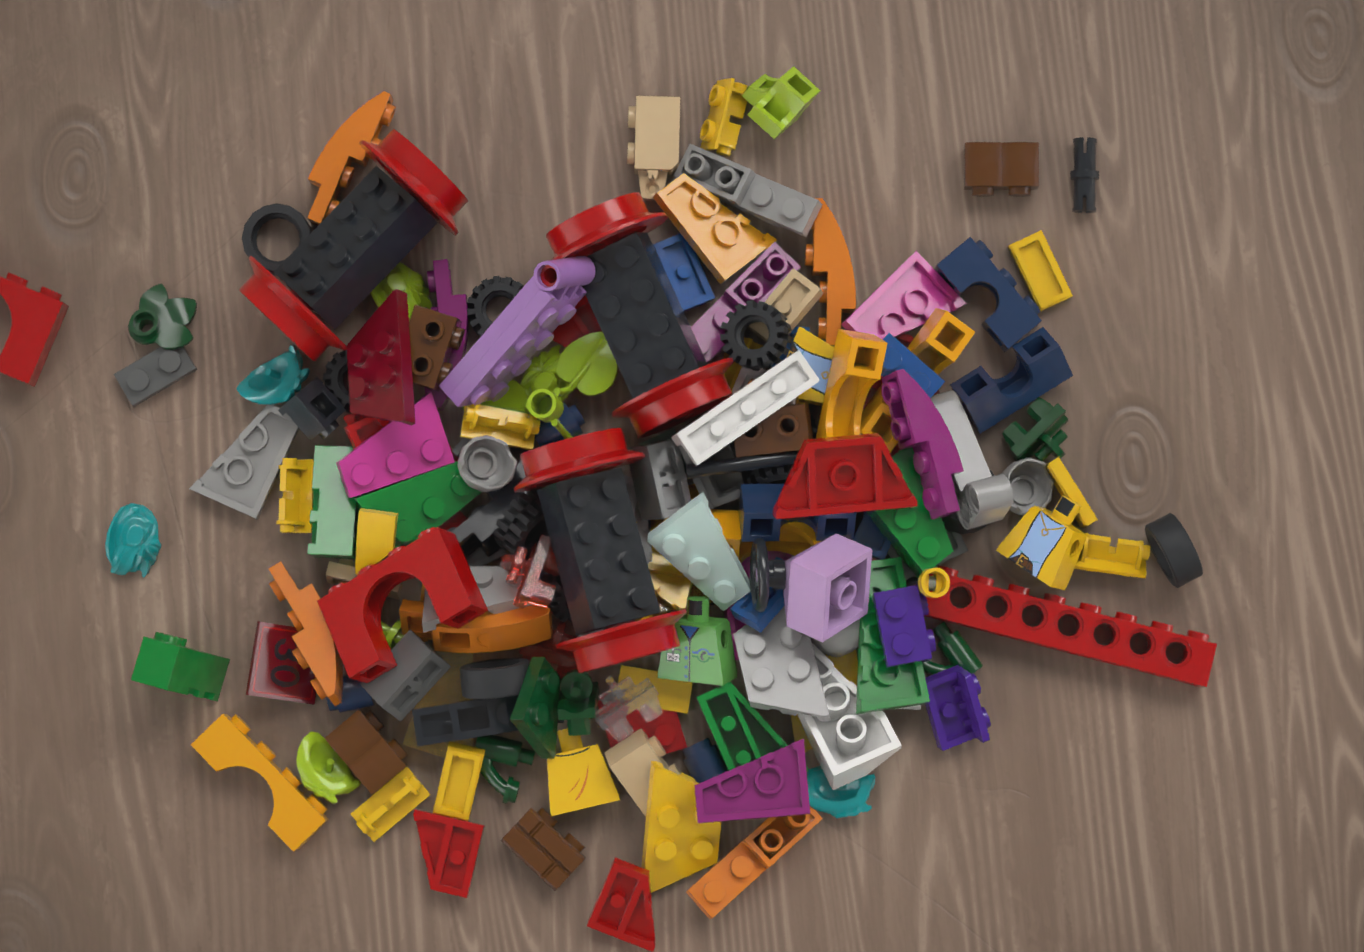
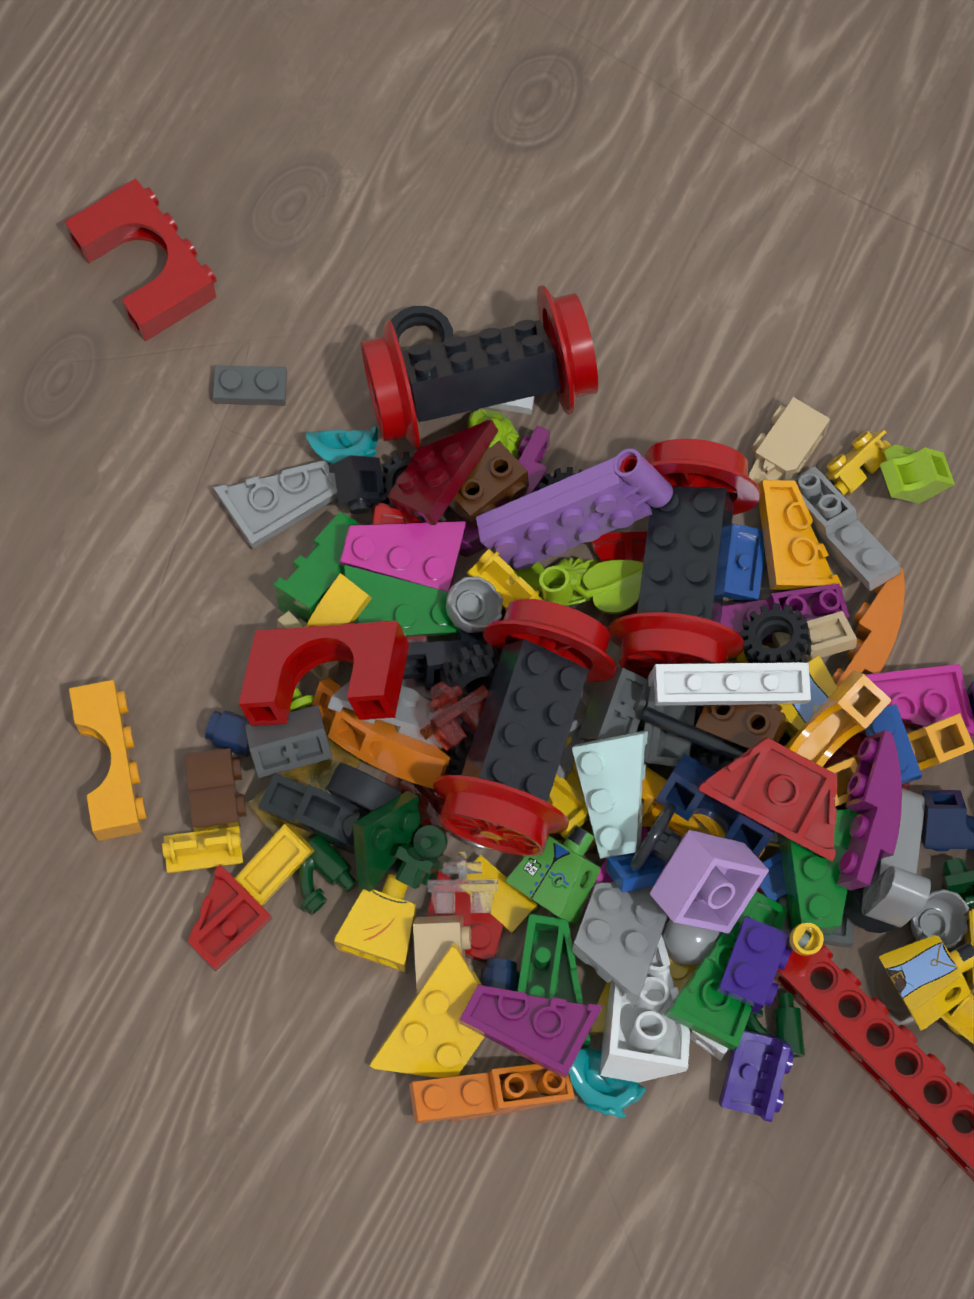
camera: 35 degrees right, 15 degrees down
teal hat [105,503,162,577] -> none
dark green plate [128,283,197,350] -> none
green wedge [131,632,230,702] -> none
dark red piece [246,621,316,705] -> none
orange slope [269,561,343,706] -> none
yellow hinge [276,458,314,533] -> none
lime hat [296,731,361,804] -> none
orange slope [307,91,396,226] -> none
reddish brown brick [500,807,586,891] -> none
red wing [587,857,656,952] -> none

